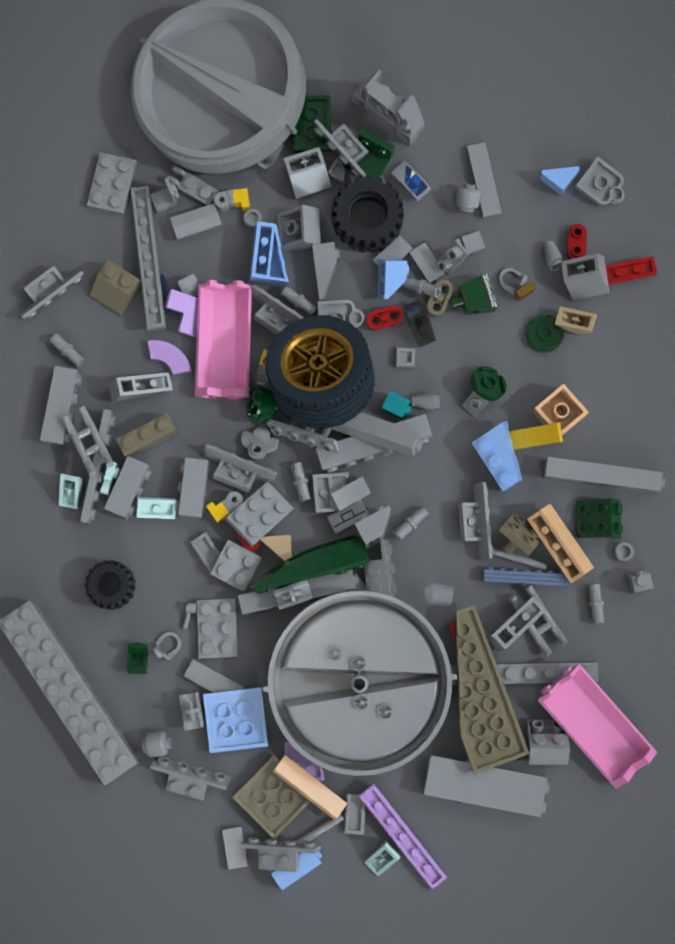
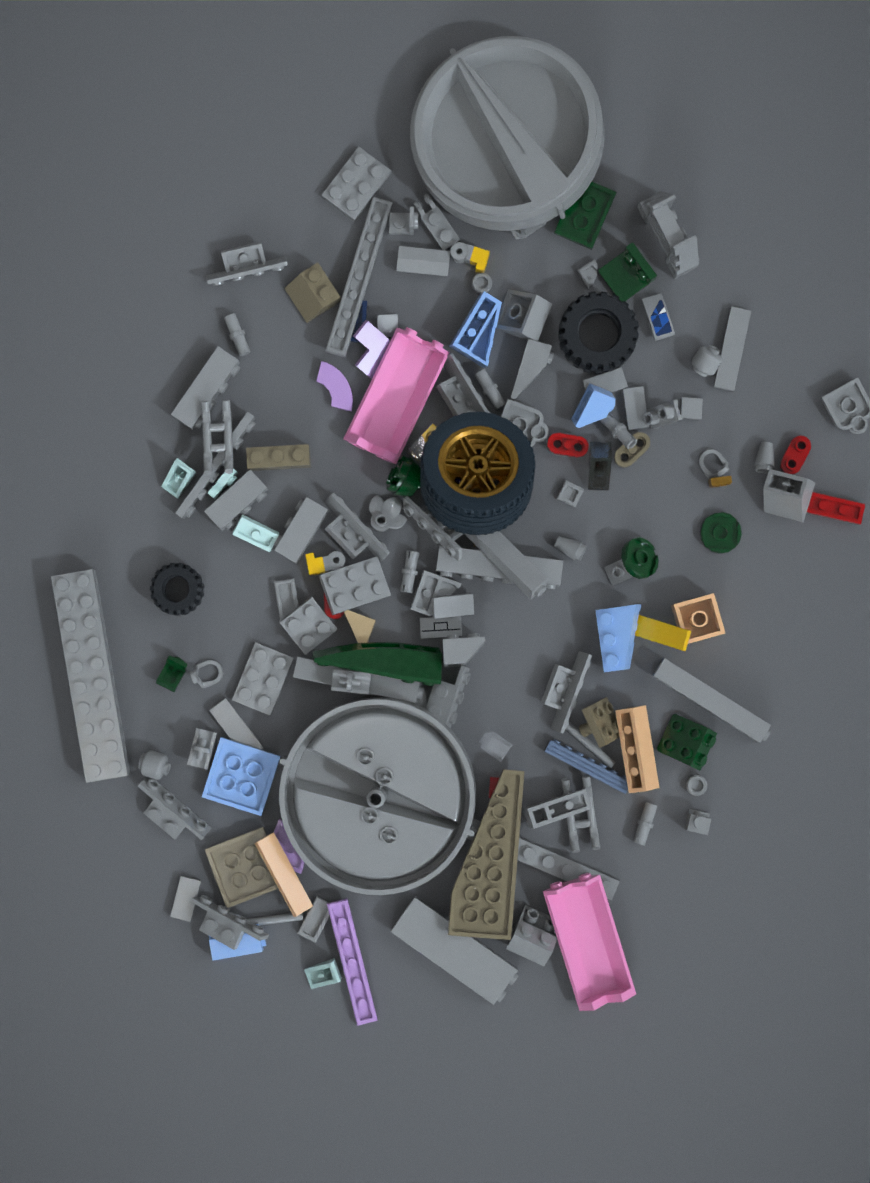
camera: 20 degrees right, 5 degrees up
light grey slope [109,372,173,402] -> none
light grey hand [182,602,197,629] -> none
light grey slope [284,147,331,200] -> none
light grey bracket [314,119,368,180] -> none
teal brick [381,391,412,421] -> none
light grey pin [393,506,429,541] -> none
dark green torso [450,273,497,315] -> none
light blue slope [540,166,579,195] -> none
tan slope [555,306,597,335] -> none

